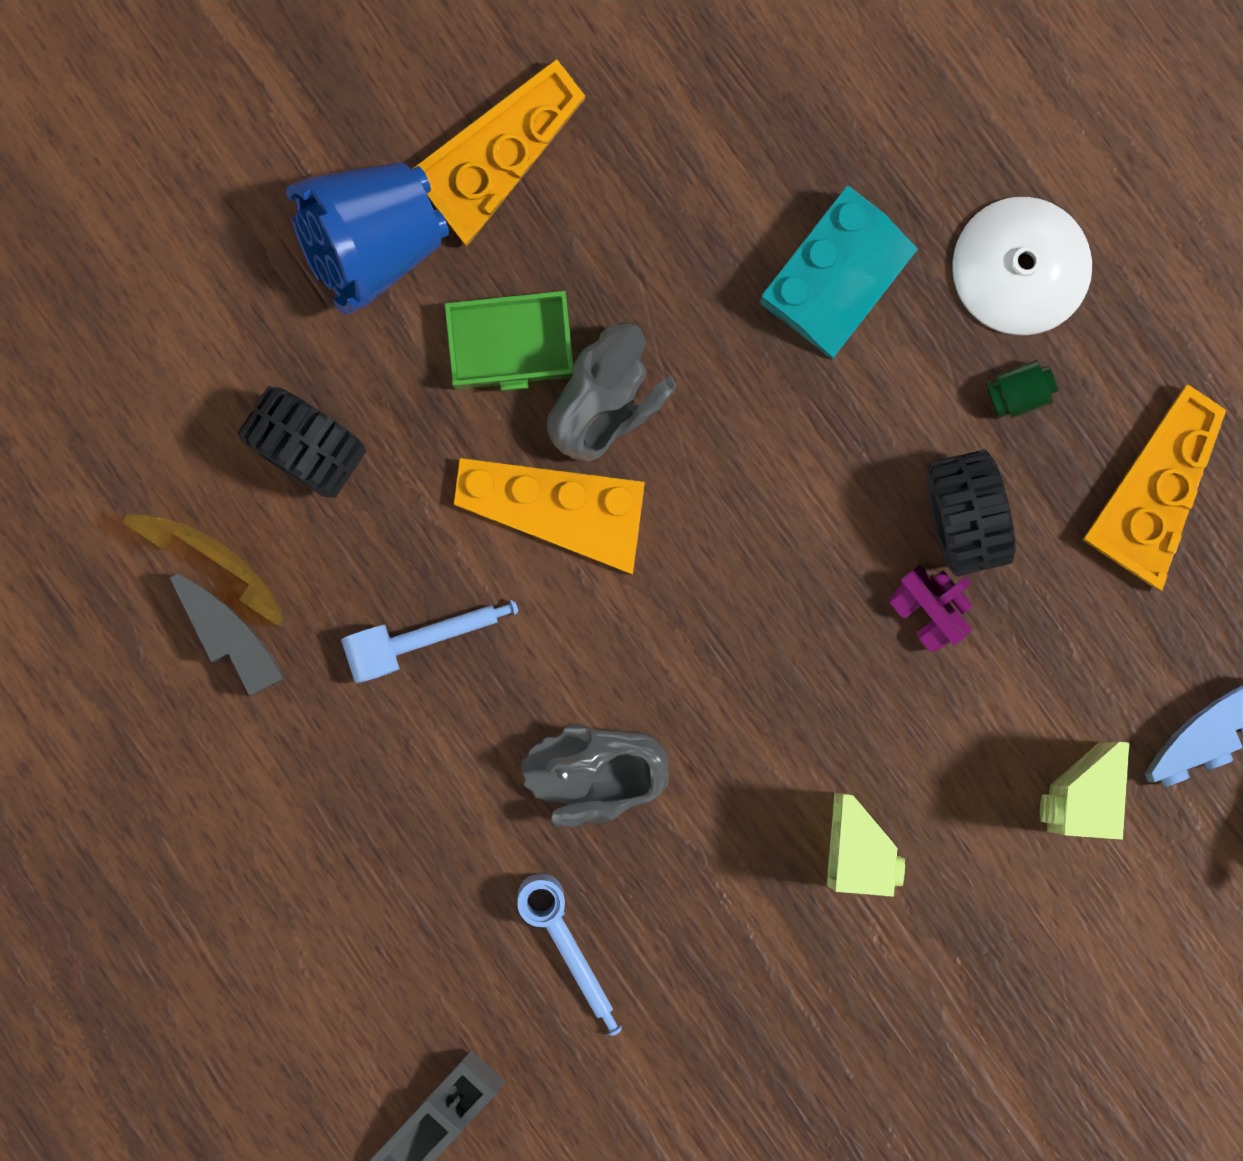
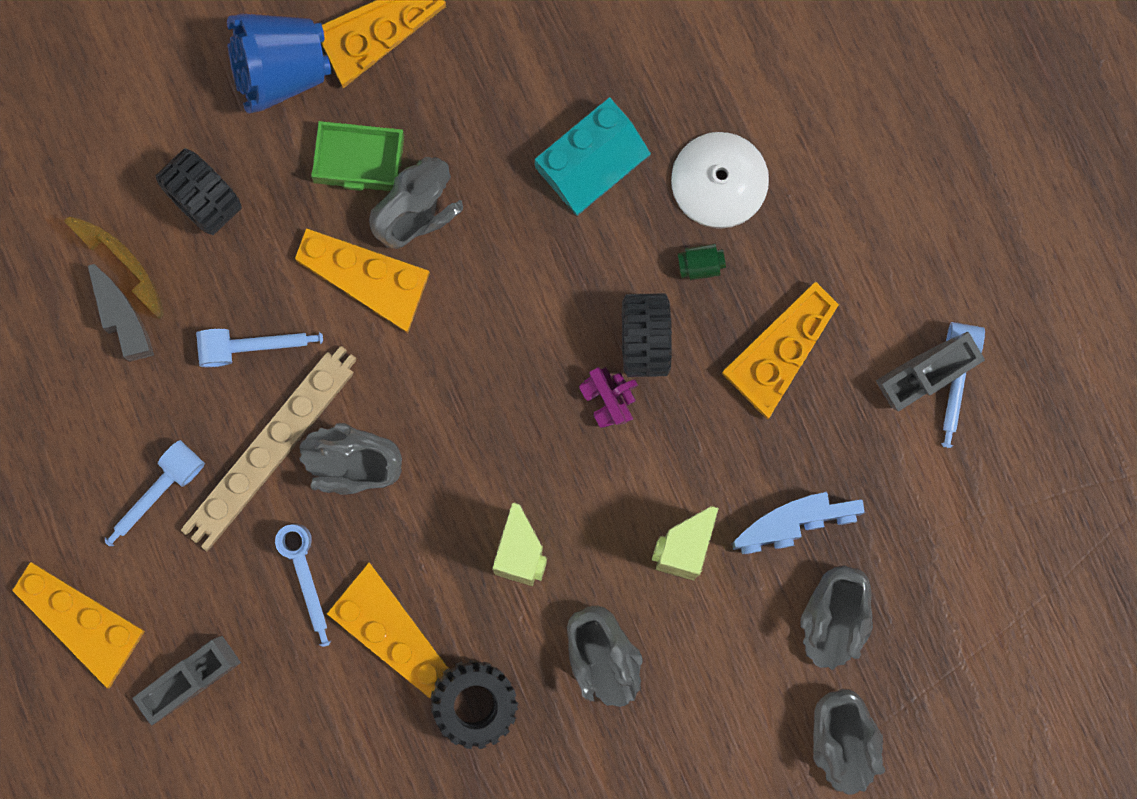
camera: 10 degrees right, 5 degrees down
none -> light orange wing [12,562,145,689]
none -> light blue piece [105,440,205,546]
none -> tan hinge [181,346,357,551]
none -> light orange wing [327,562,448,699]
none -> black tyre [431,660,518,749]
none -> dark grey hair [567,605,643,707]

